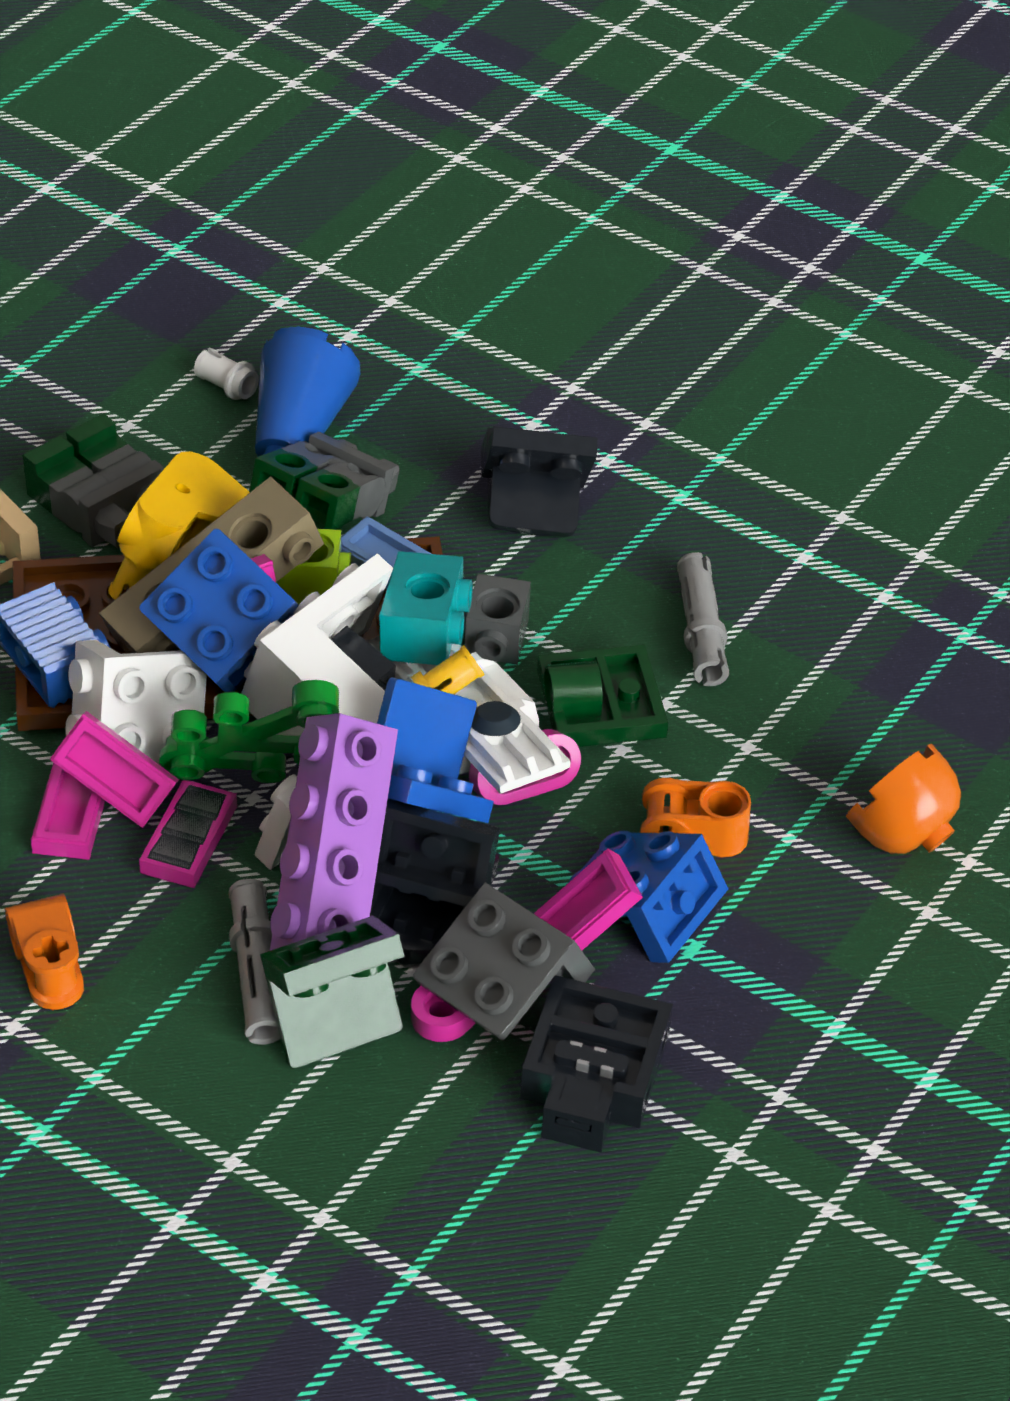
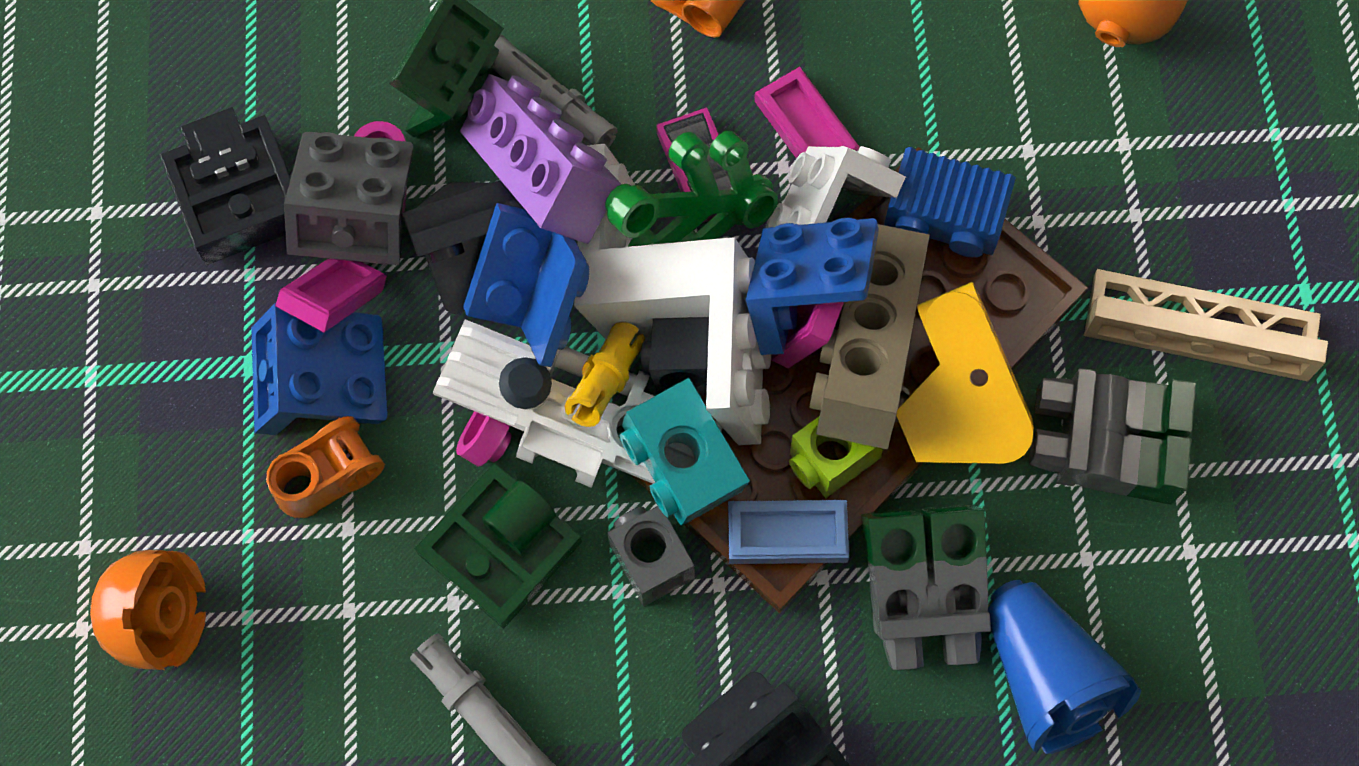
camera: 145 degrees right, 25 degrees up
dark pink tile [50,711,179,828] -> none
white pin [194,348,259,400] -> none

